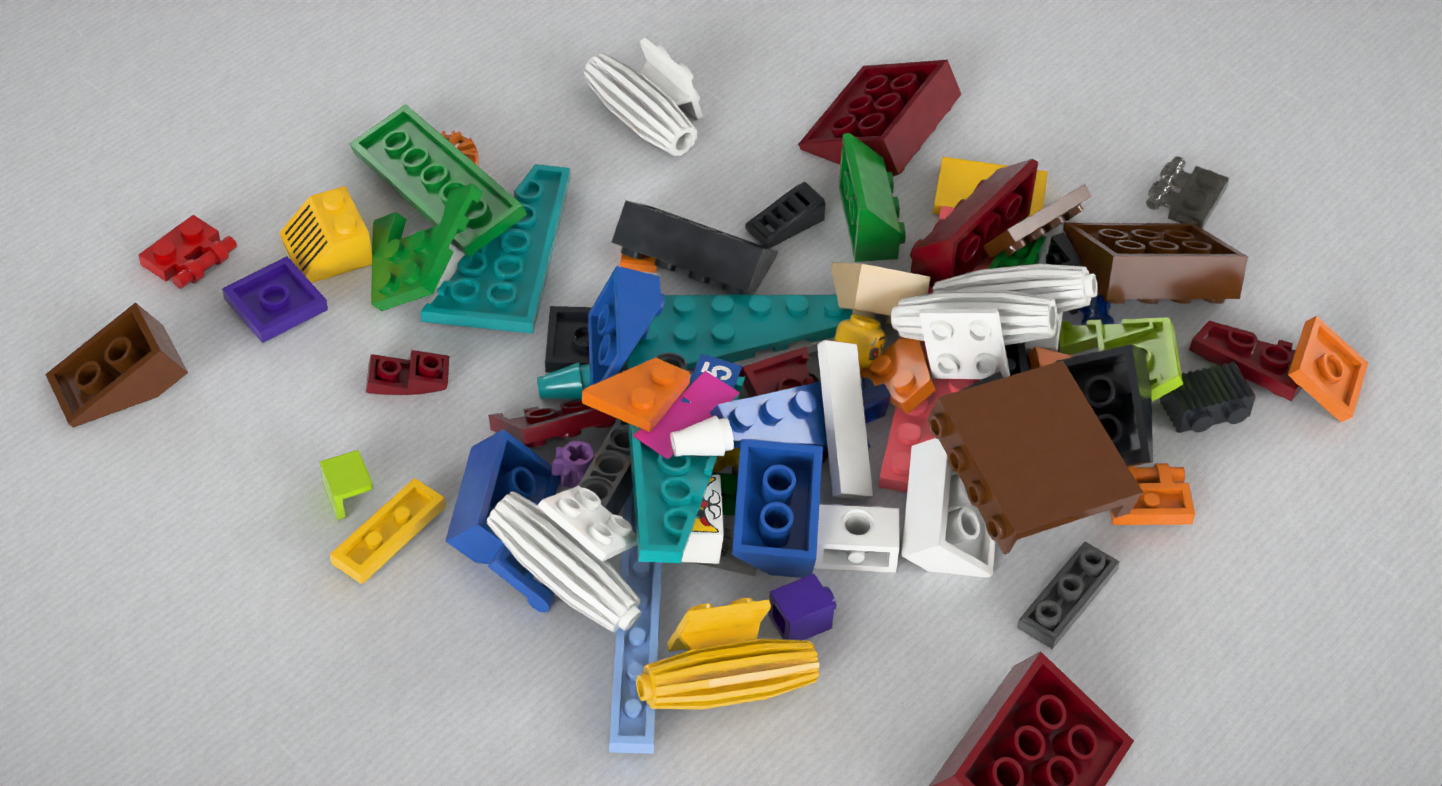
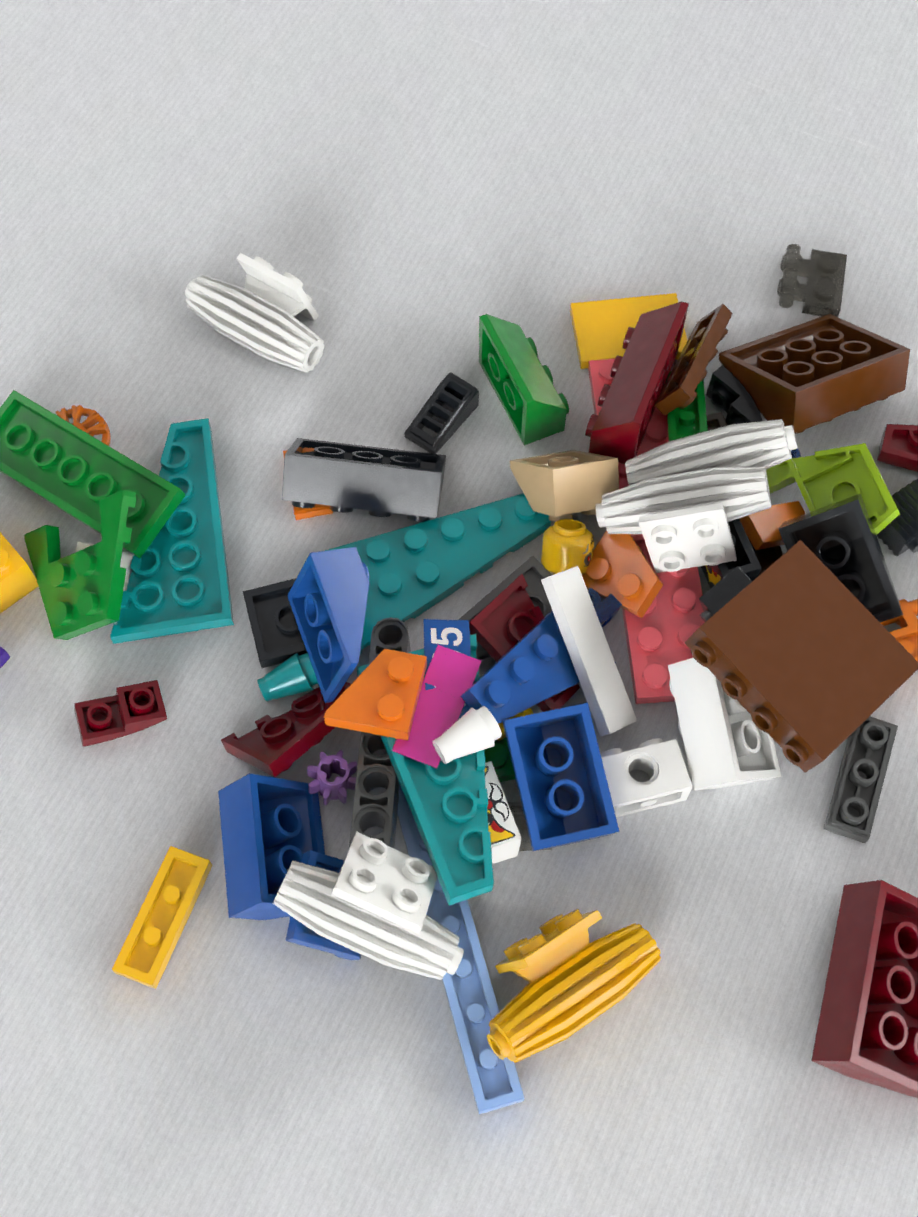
camera: 15 degrees left, 15 degrees up
lime panel [319,450,373,520] -> none
dark purple brick [768,574,837,640] -> none
dark red slope [798,59,961,177] -> none

